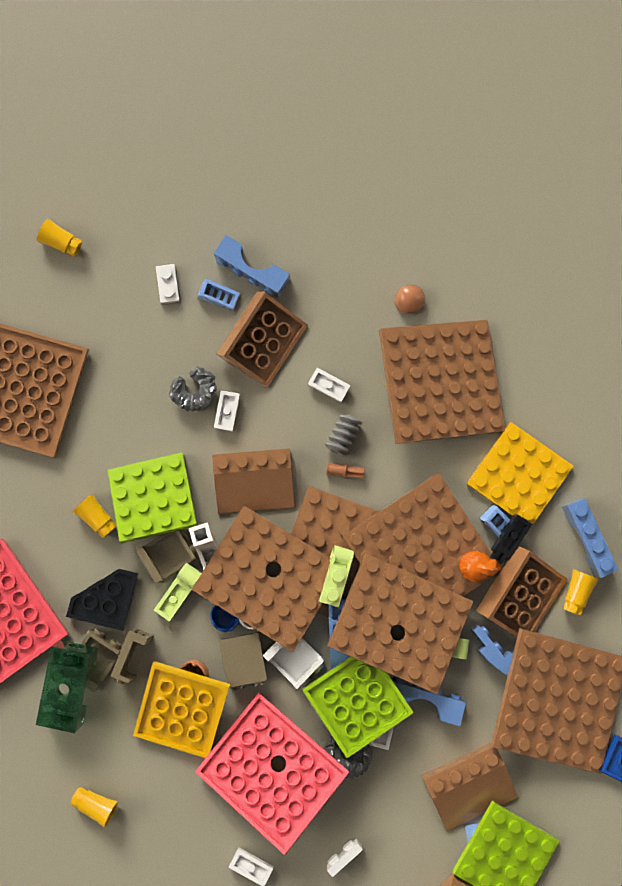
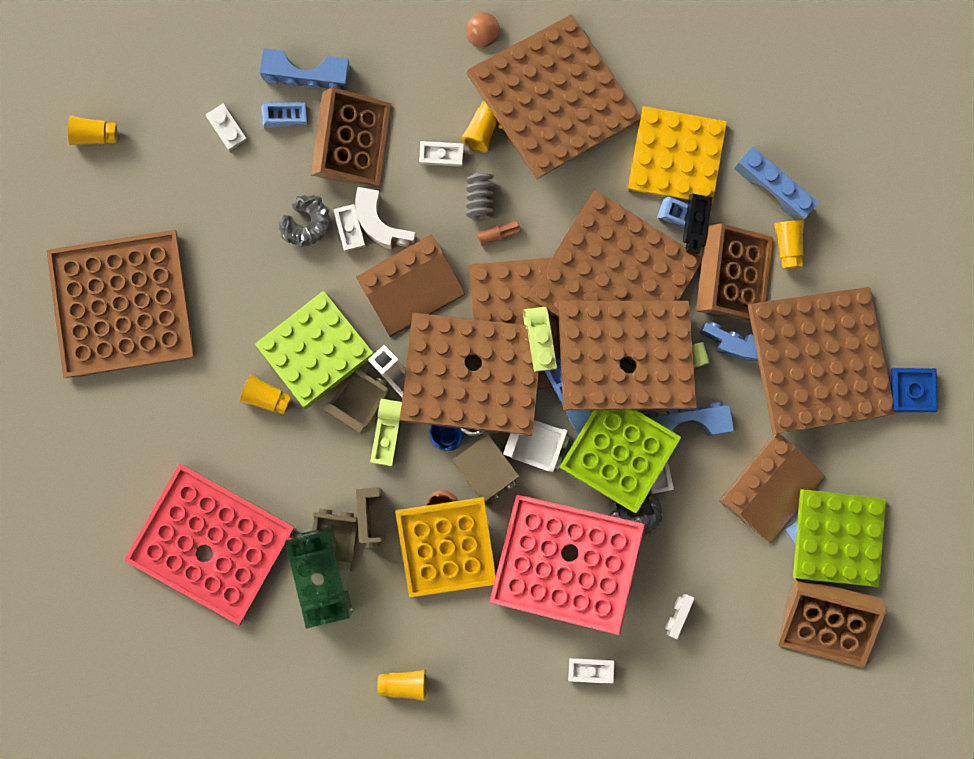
camera: 25 degrees left, 0 degrees up
black plate [66,569,139,631] -> none
orange hair [459,550,501,582] -> none
none -> white arch [355,187,416,249]
none -> yellow plant [461,101,498,152]

